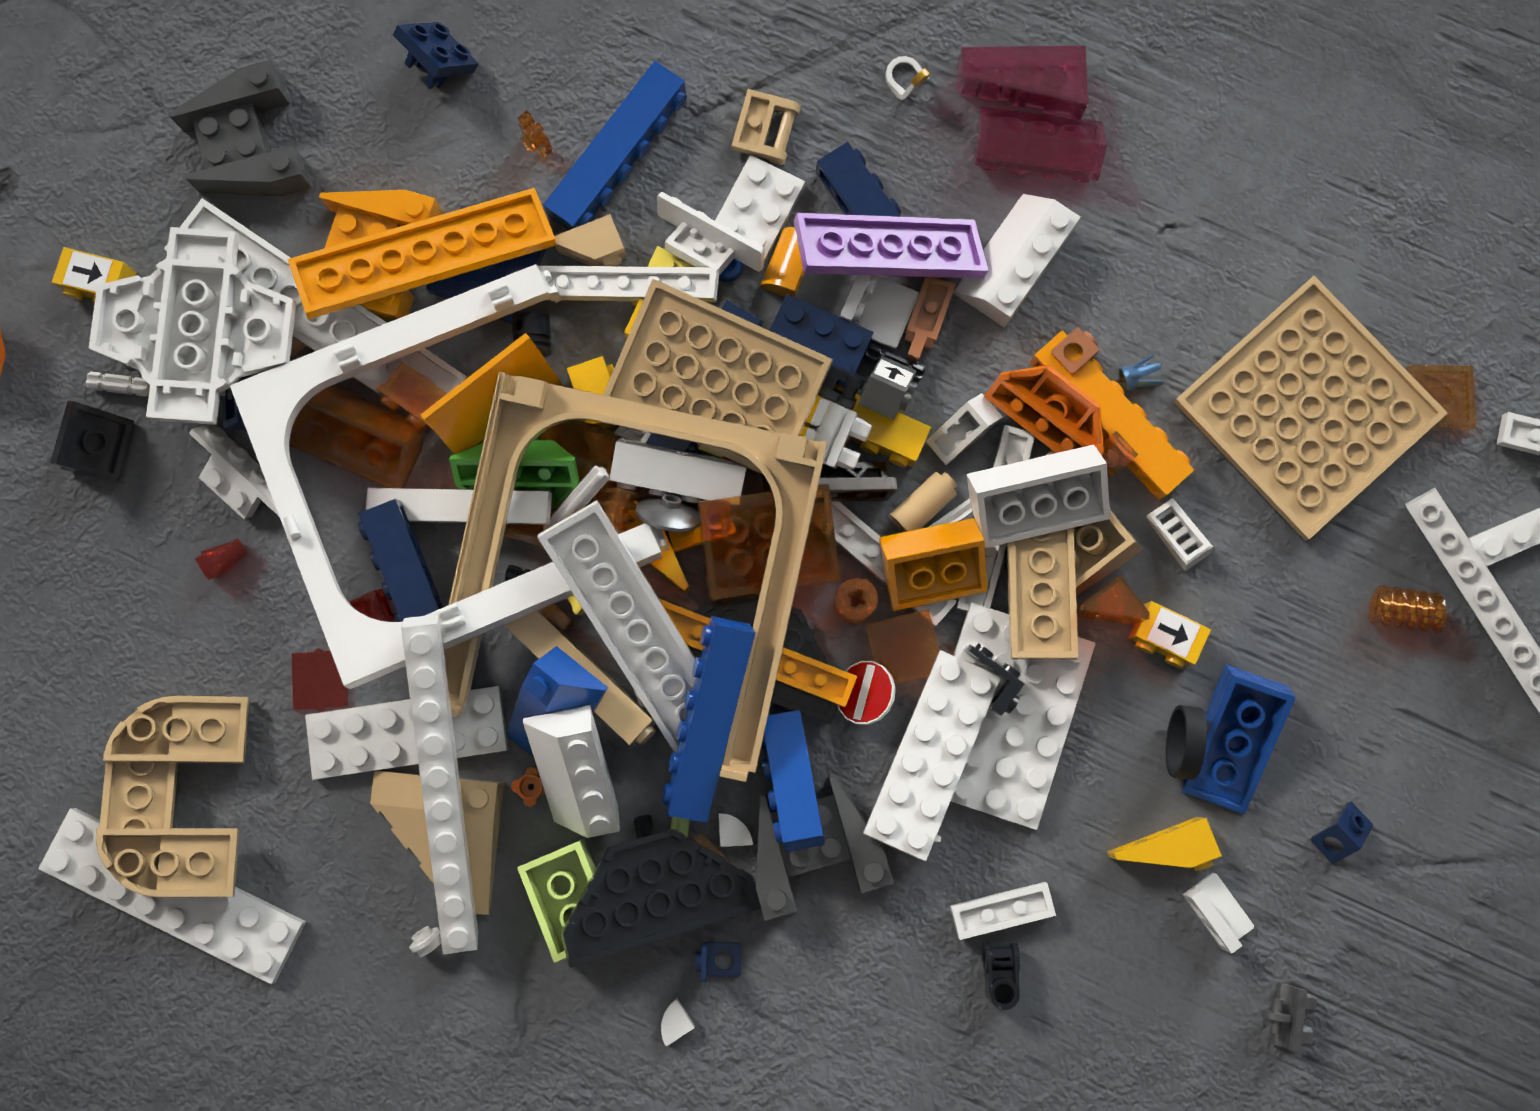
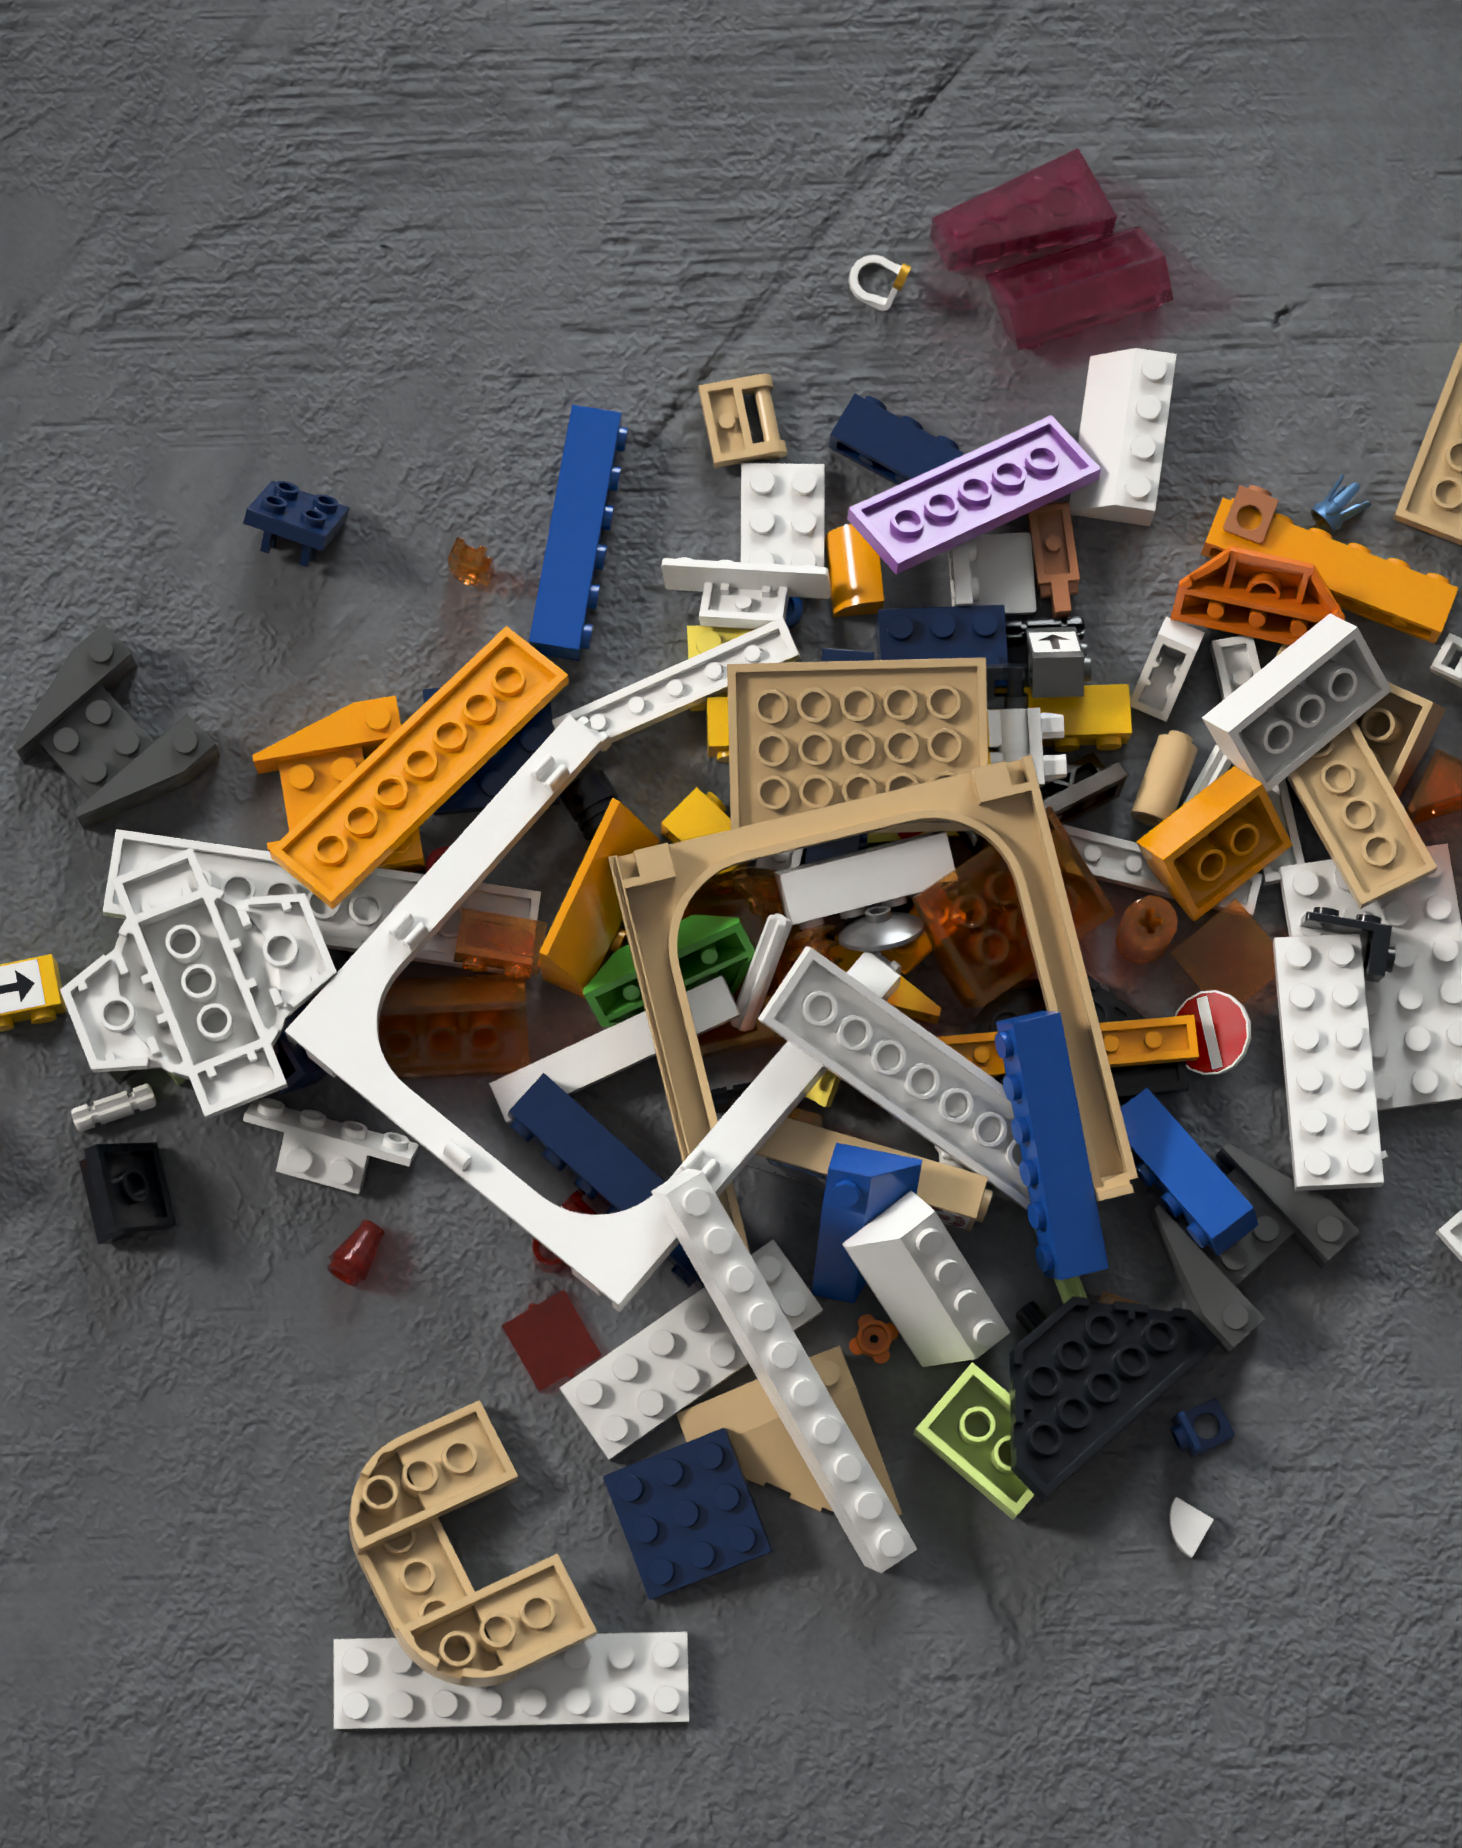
camera: 30 degrees left, 5 degrees down
white plate [409,926,441,957] -> none
tan slope [554,214,627,267] -> none
white tile [719,813,753,847] -> none
clear orange plate [1101,431,1138,477] -> none
none -> dark blue plate [603,1428,774,1600]

